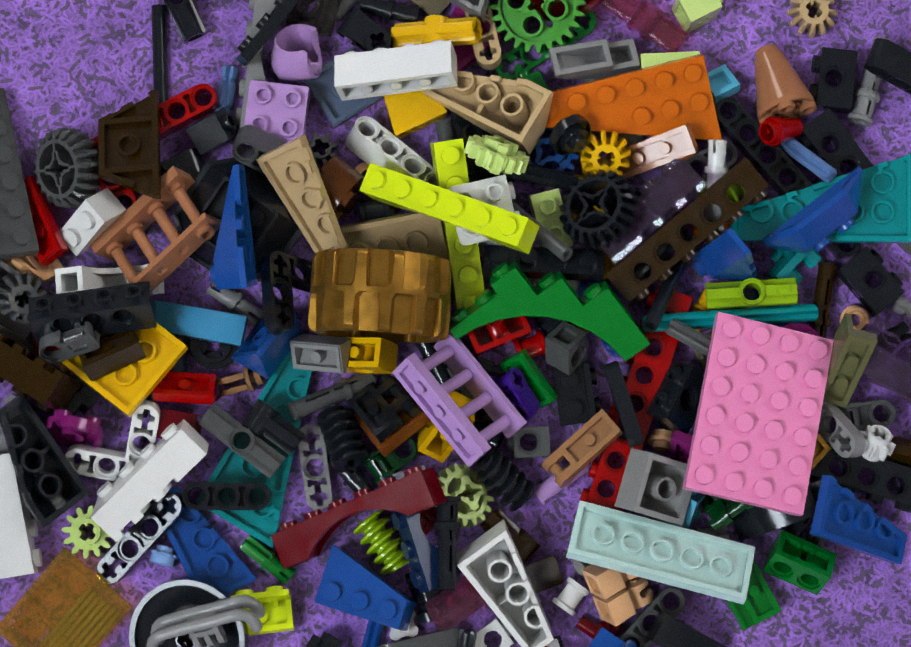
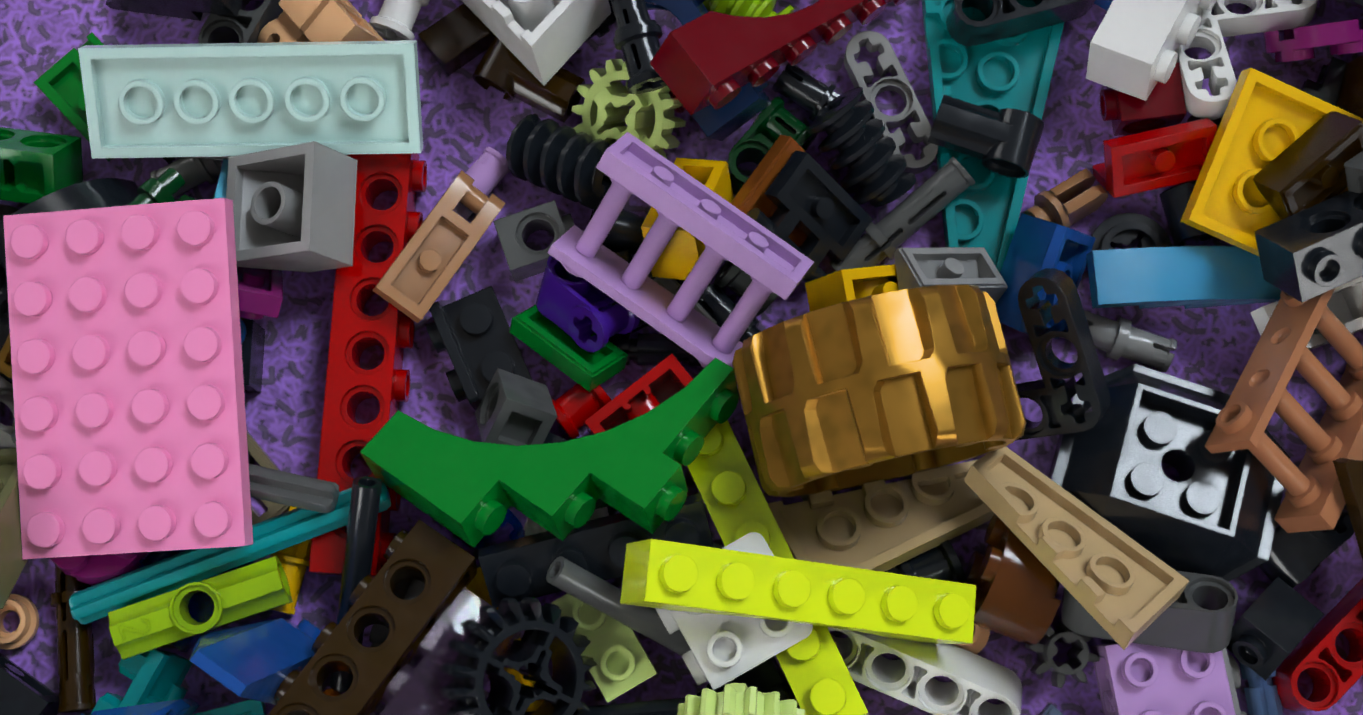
camera: 170 degrees right, 5 degrees down
dark grey piece [198,403,286,479] -> none
blue wedge [210,164,258,290] -> none
black beam [602,361,644,448] -> none
black brick [646,361,704,434] -> none
light nougat plate [647,429,674,453] -> none

